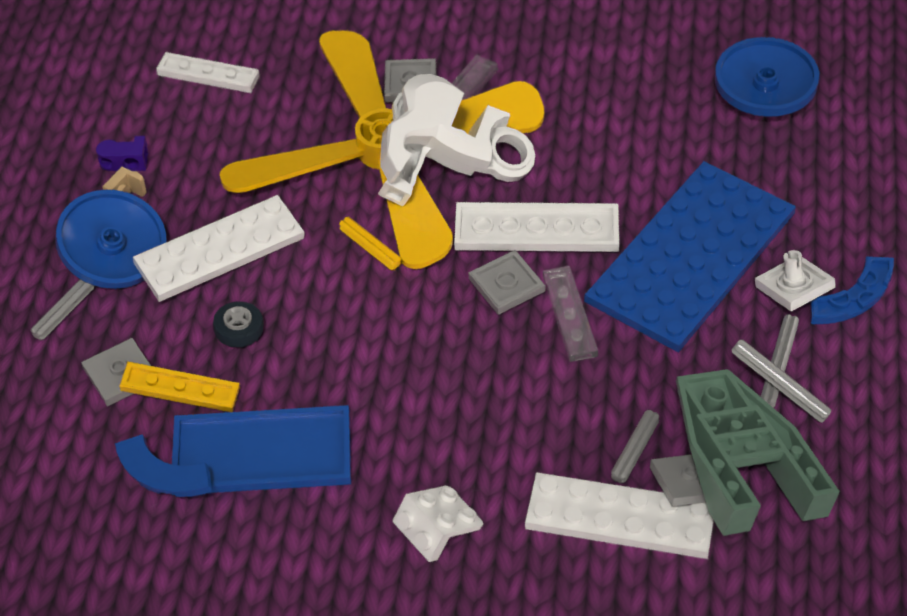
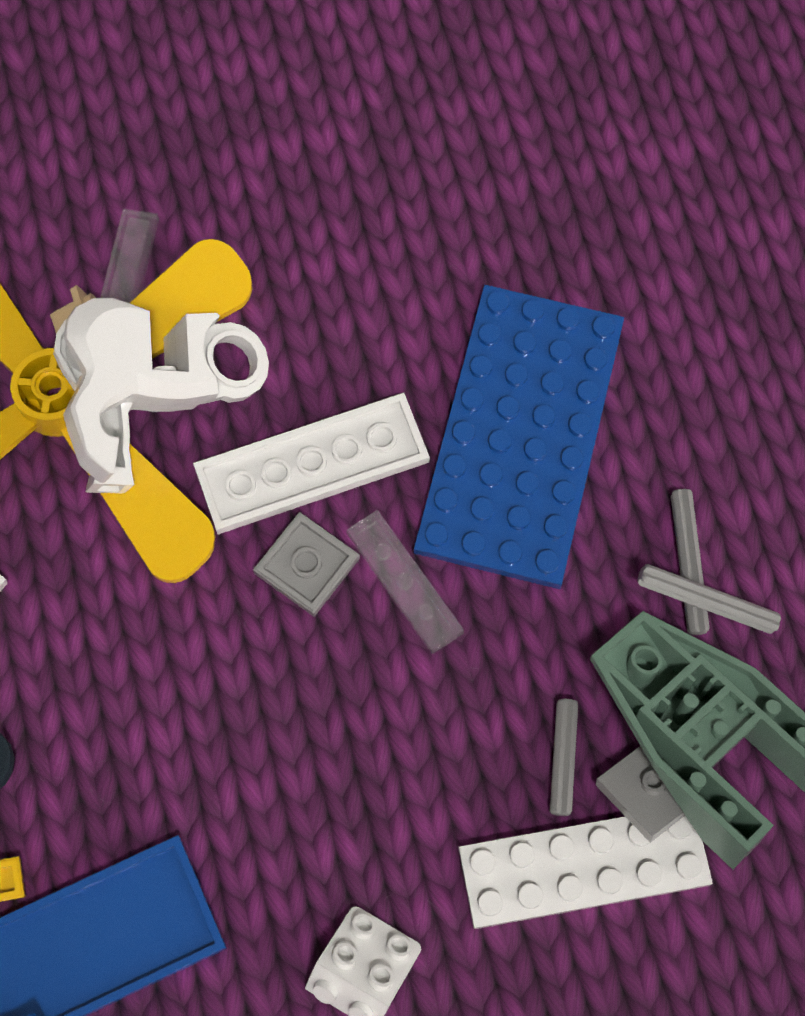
camera: 25 degrees left, 20 degrees up
yellow axle [339,217,401,270] -> none
light grey plate [385,59,436,102] -> none
blue dish [715,37,819,117] -> none
white plate [755,250,835,311] -> none
blue tile [810,256,894,324] -> none

